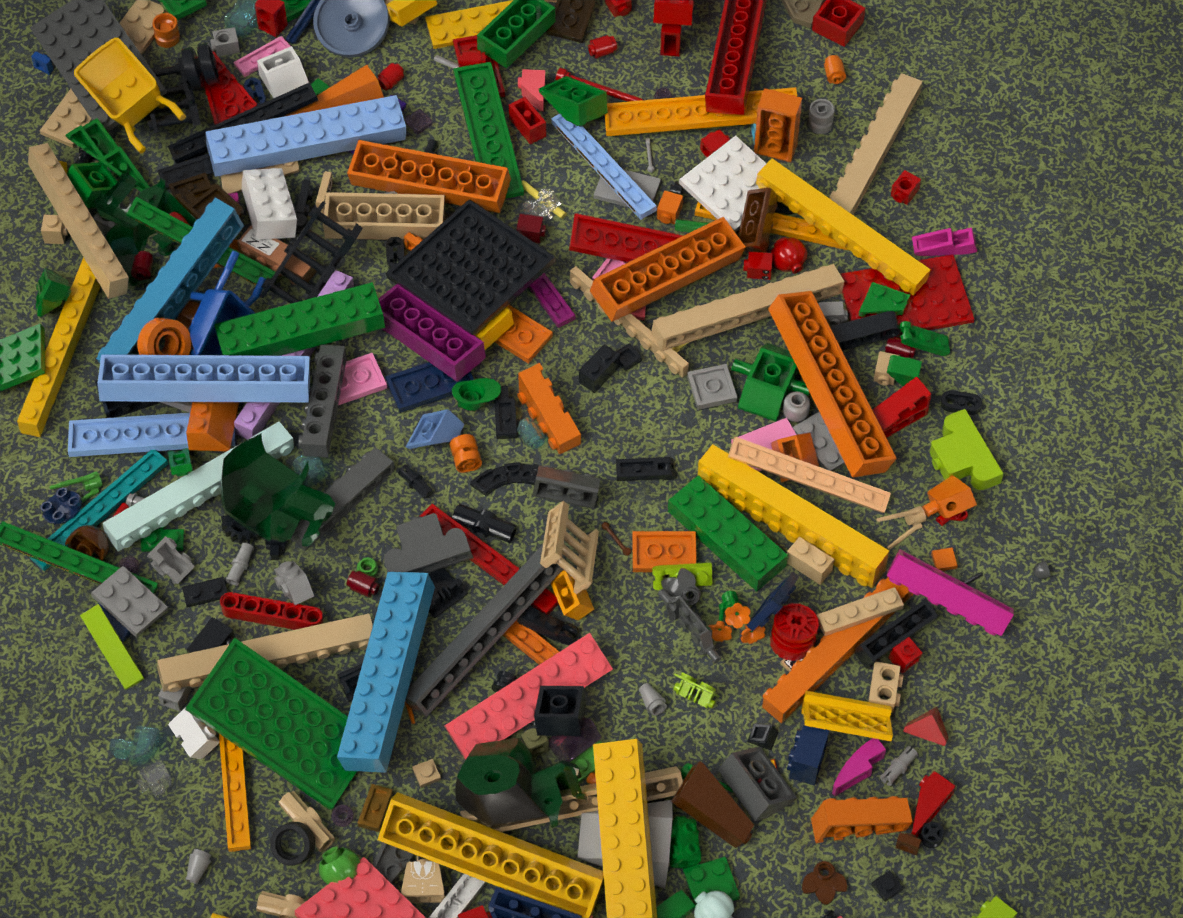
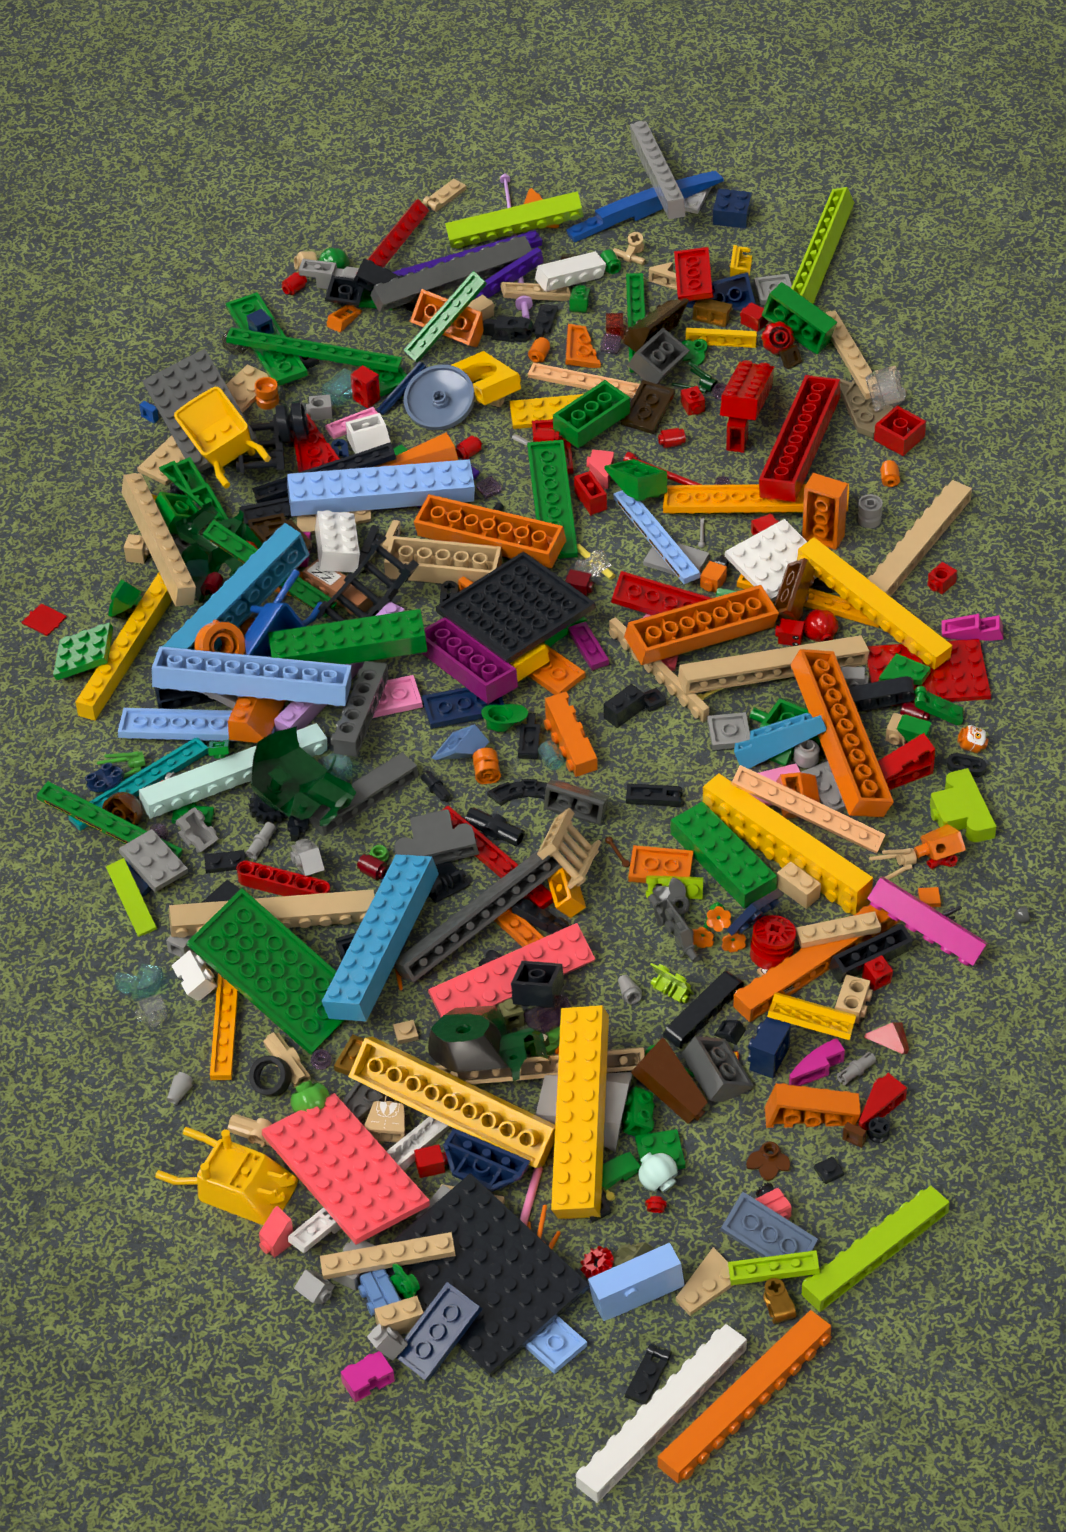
camera: 10 degrees right, 10 degrees down
none -> black beam [663,971,744,1049]
none -> dark azure wedge [734,713,826,769]
none -> orange head [957,725,988,753]

